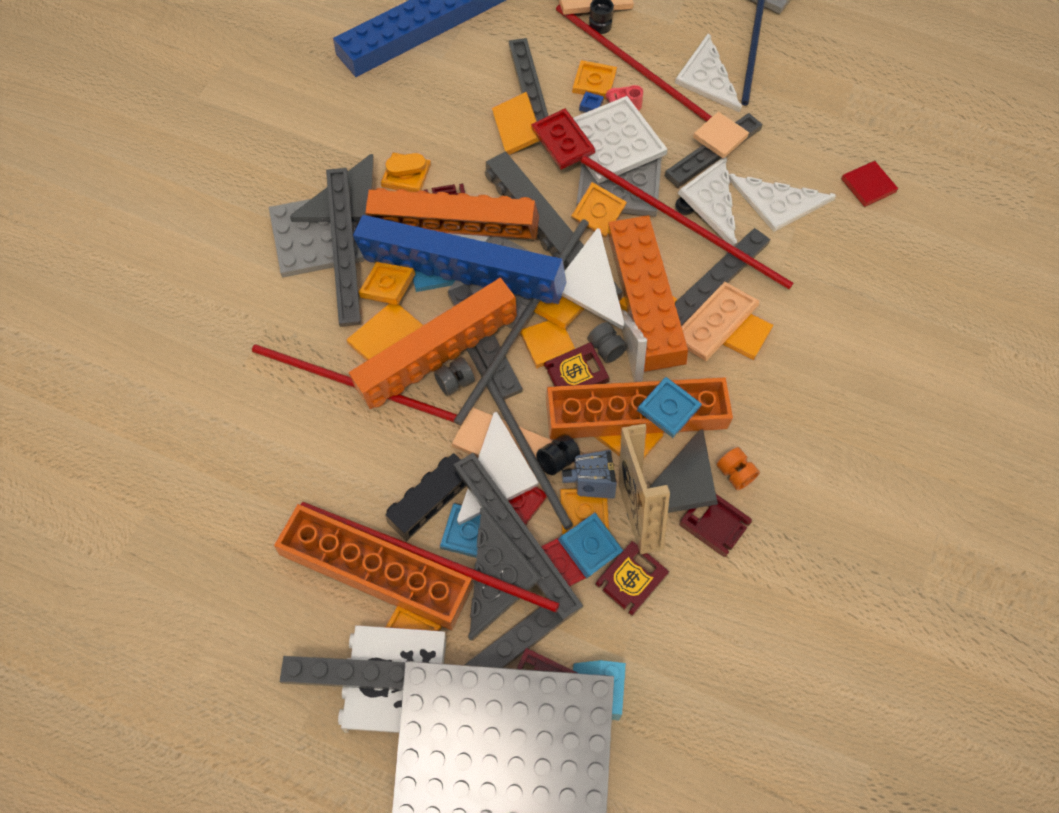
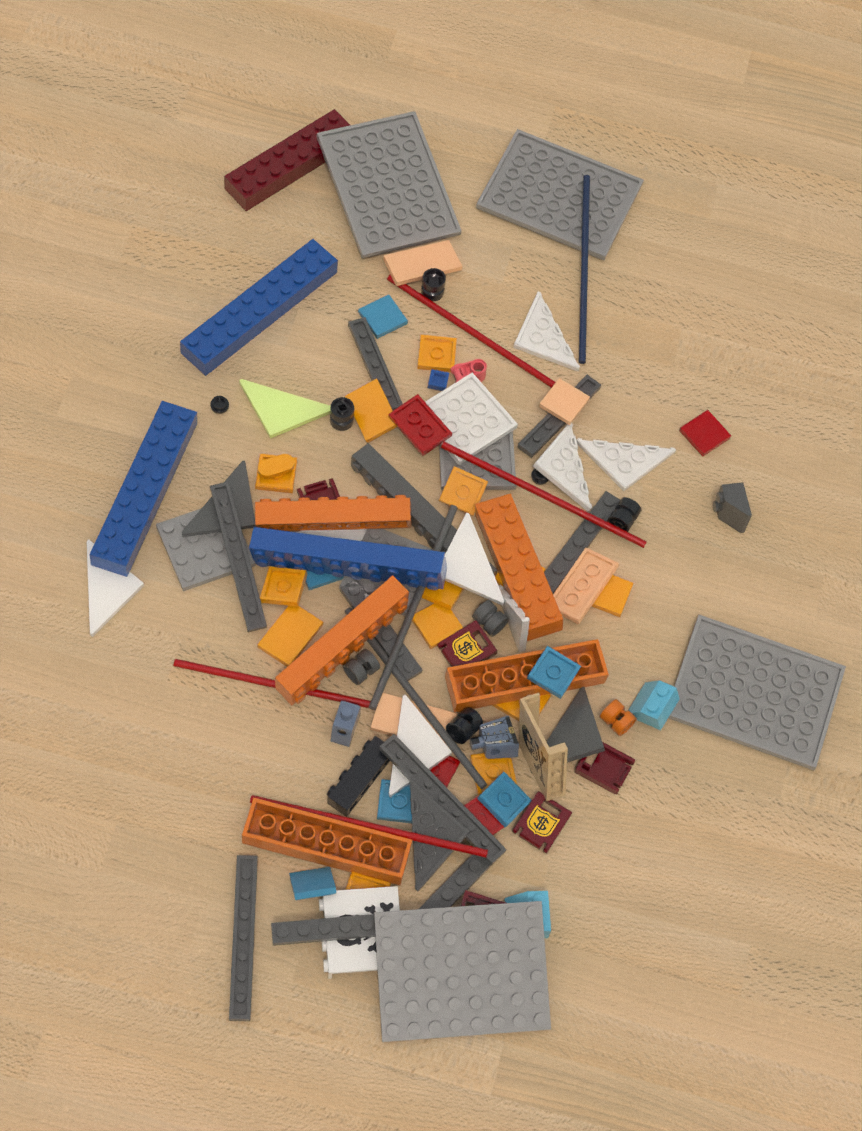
camera: 15 degrees left, 0 degrees up
none -> white tile [87,539,144,637]
none -> blue brick [89,401,197,577]
none -> black plate [210,396,229,414]
none -> dark grey plate [229,855,258,1022]
none -> yellowish green tile [239,379,331,439]
none -> dark azure tile [289,867,336,900]
none -> black wheel [330,397,354,431]
none -> sand blue torso [330,701,361,747]
none -> dark azure tile [358,294,408,339]
none -> black wheel [608,497,642,532]
none -> medium azure slope [628,680,680,730]
none -> light grey plate [669,615,846,770]
none -> dark grey slope [713,482,752,533]

